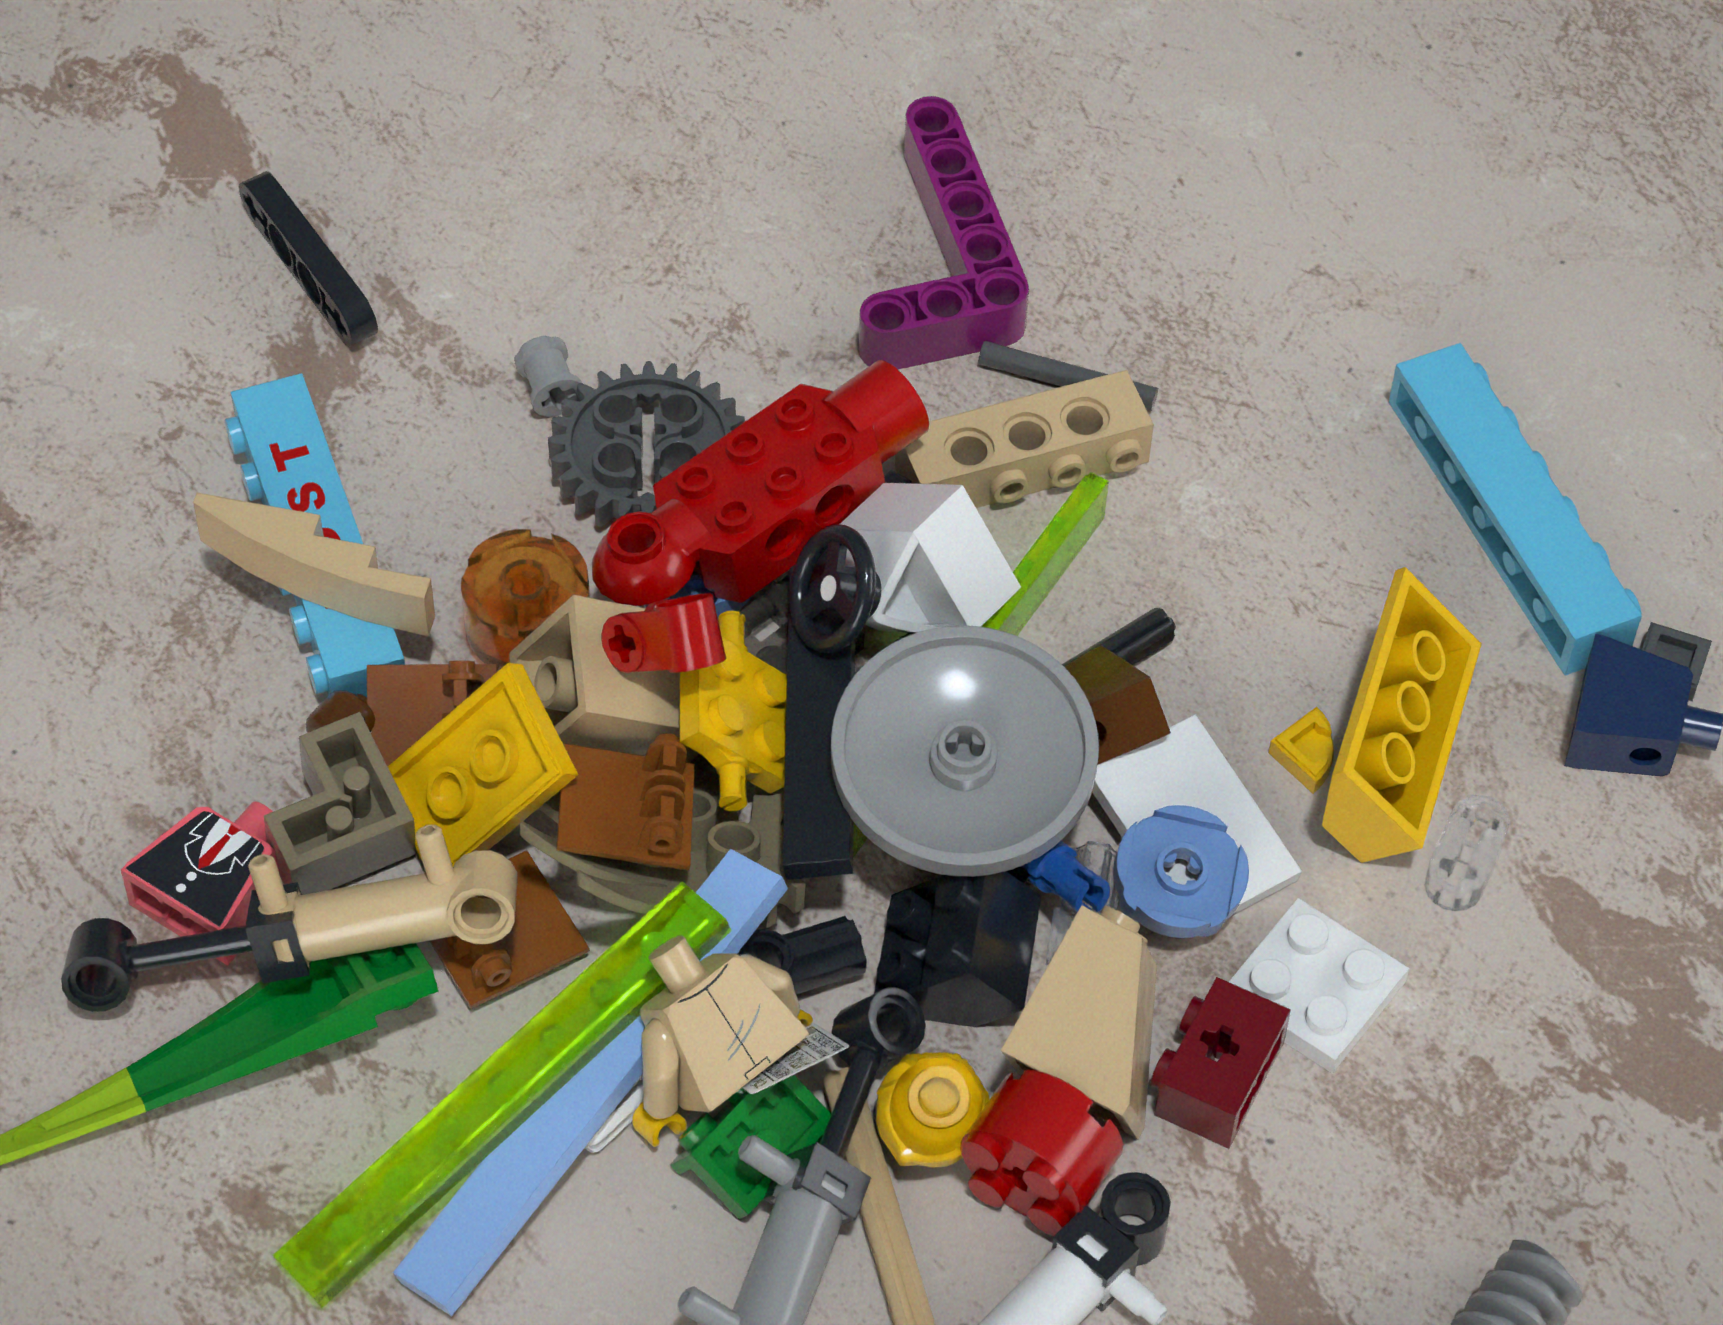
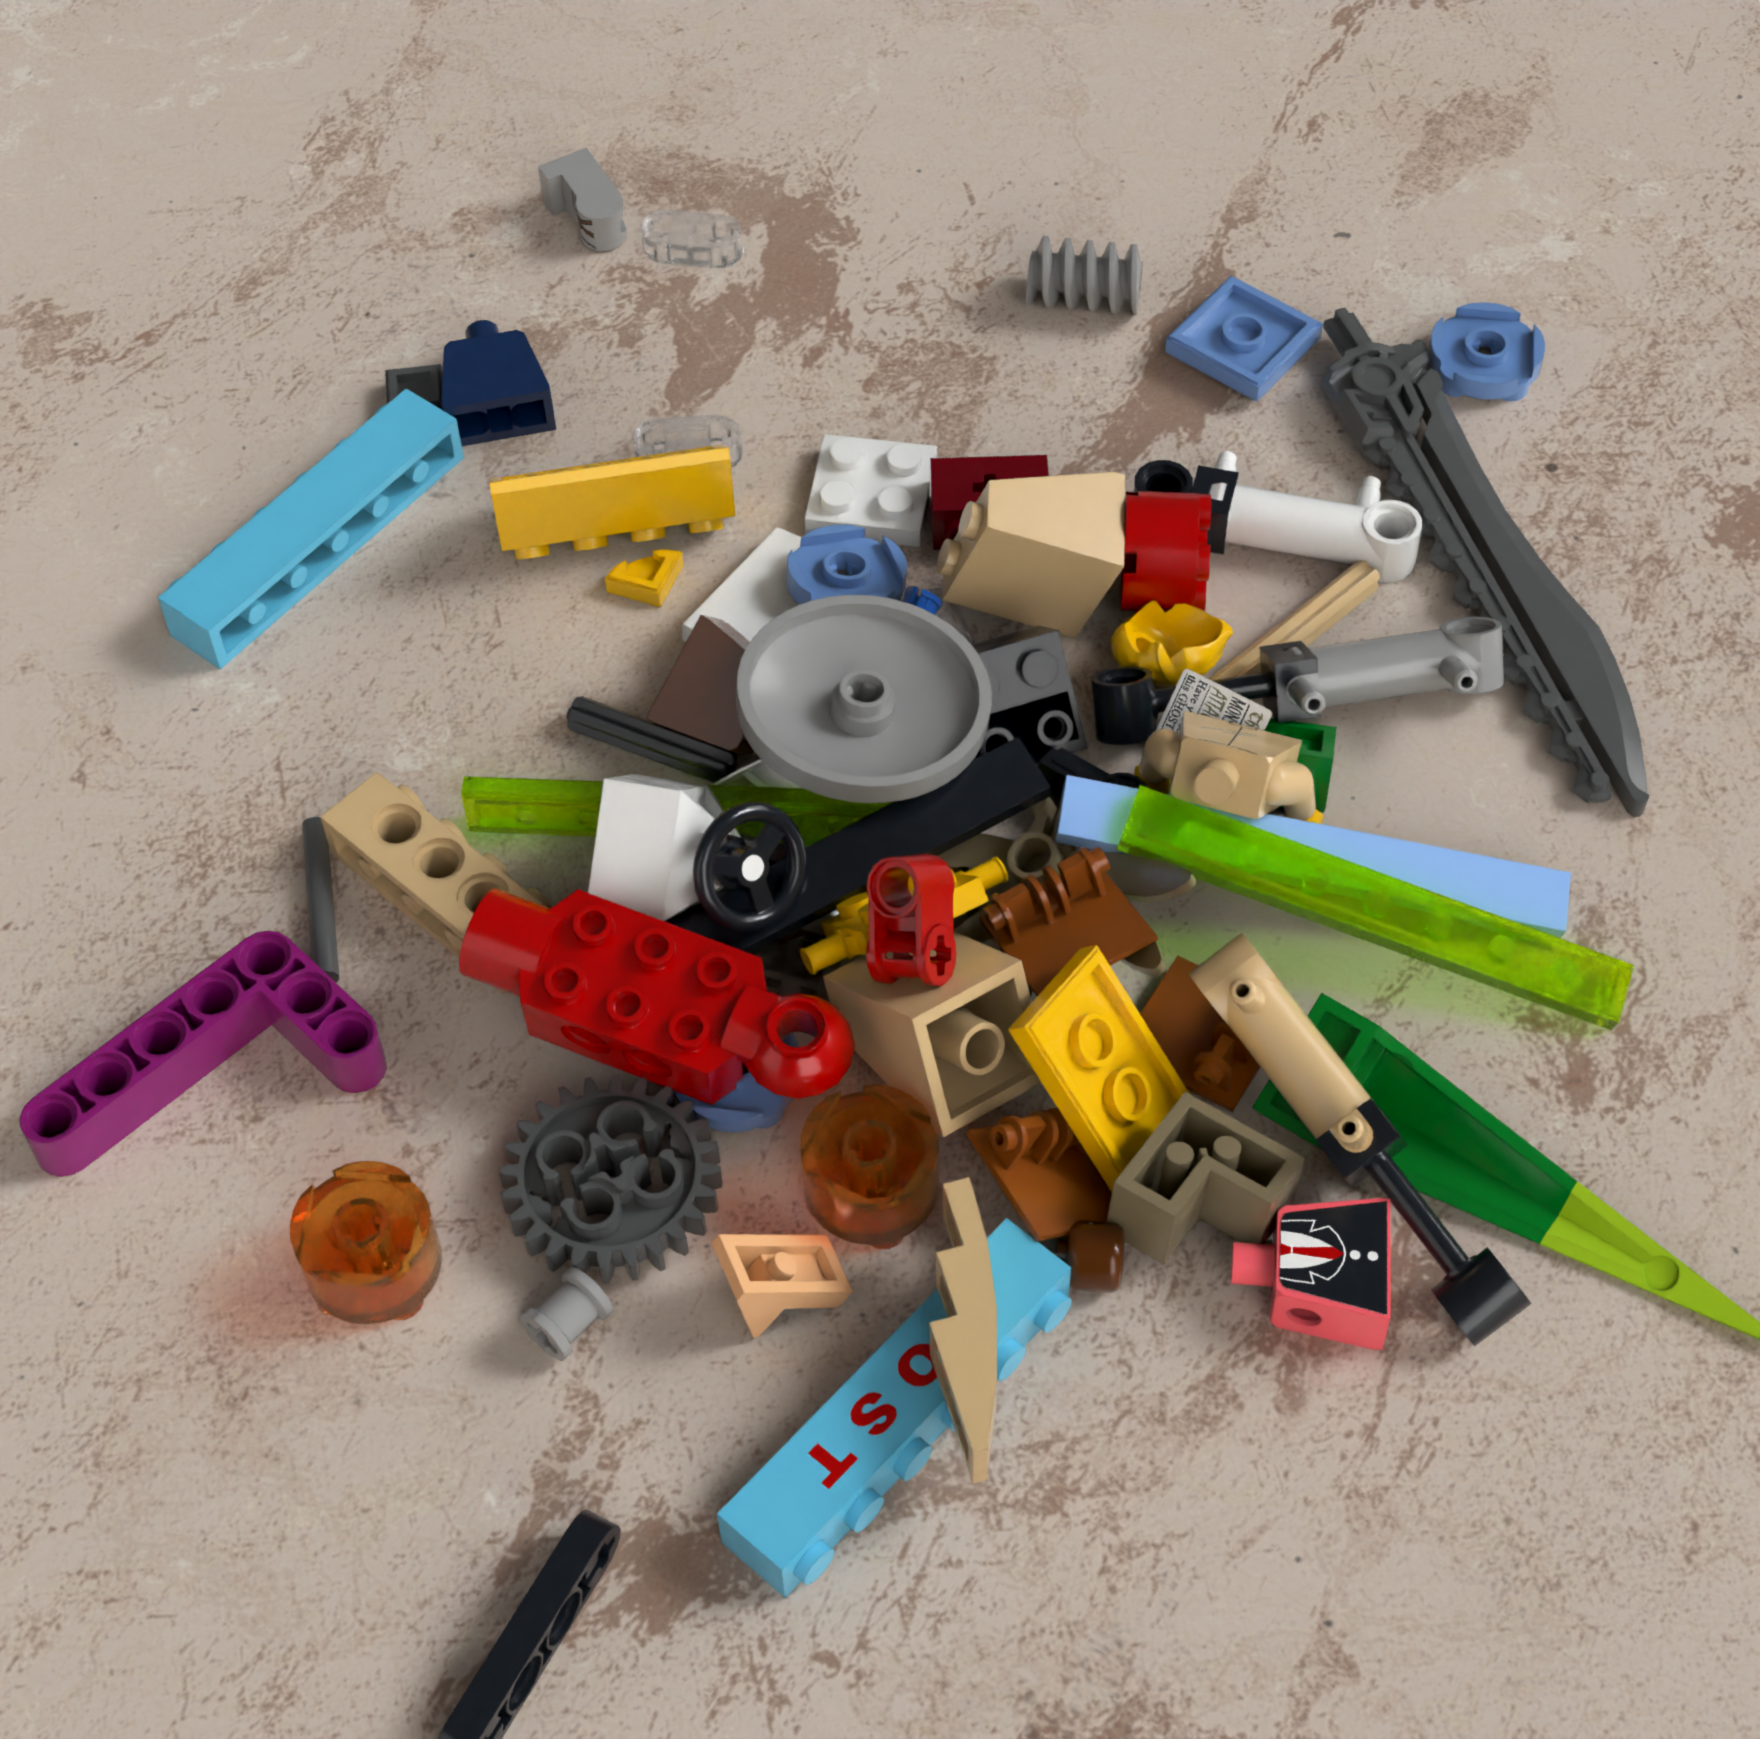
camera: 115 degrees left, 0 degrees up
none -> clear orange brick [290,1161,442,1324]
none -> light nougat slope [711,1234,853,1338]

